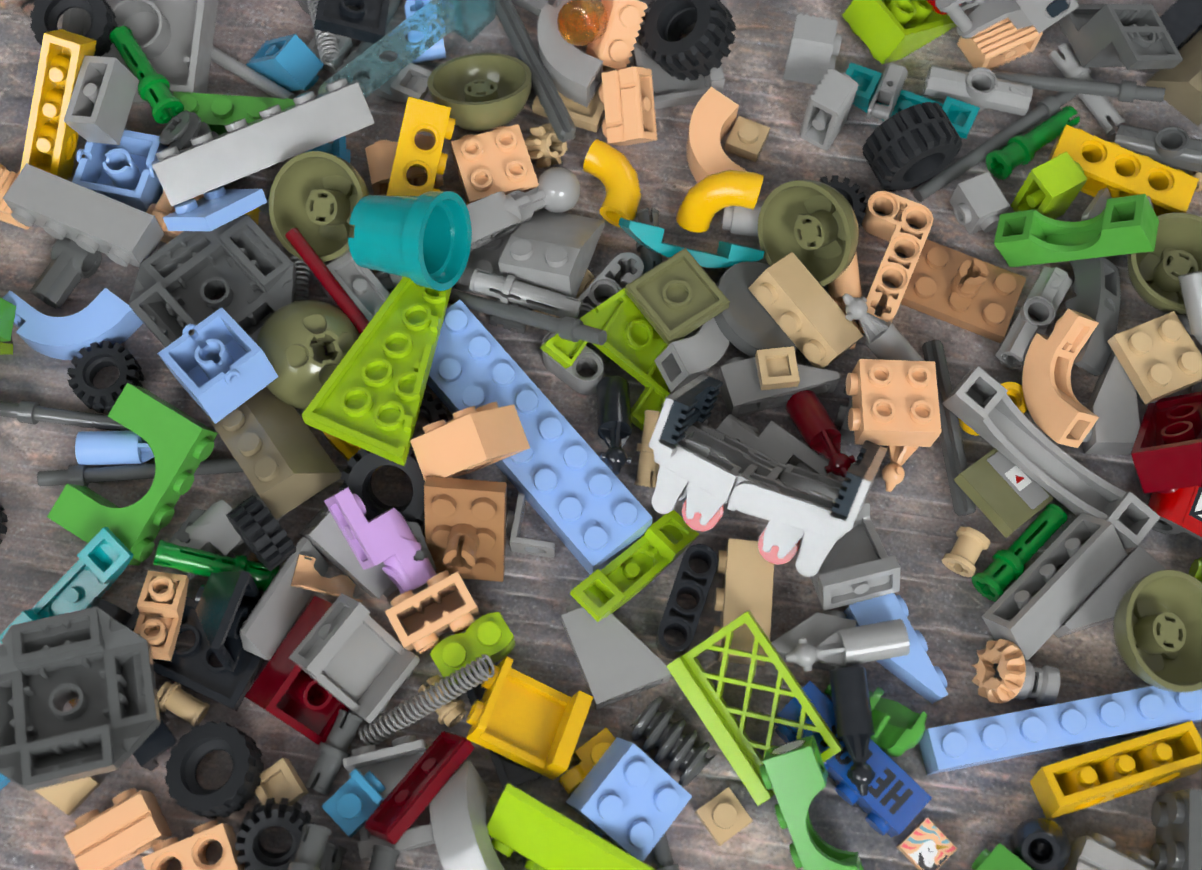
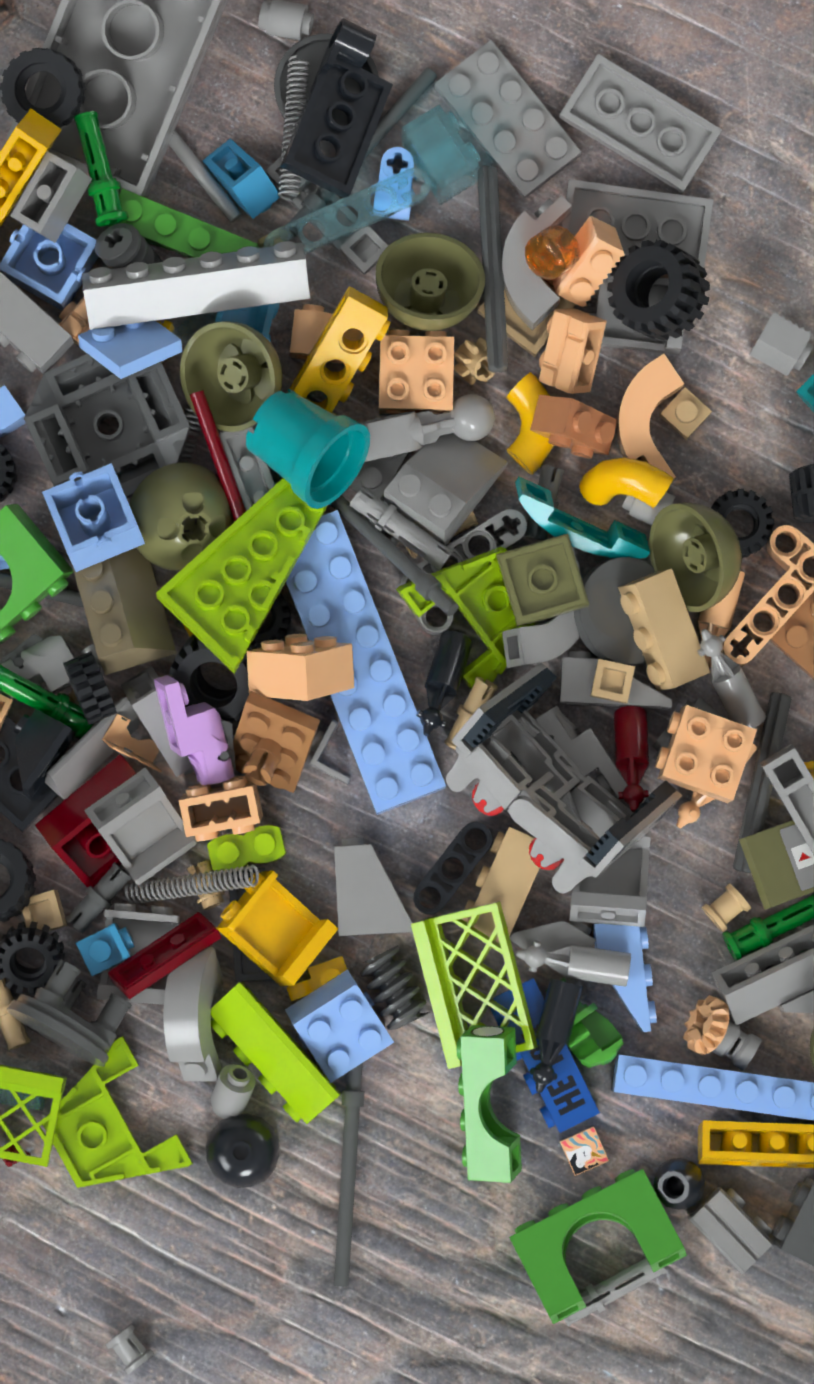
camera: 20 degrees right, 15 degrees up
lime slope [570,509,699,622] -> none
tan plate [695,787,753,846] -> none
light grey brick [799,69,859,150] -> none
none -> nougat brick [530,395,618,459]

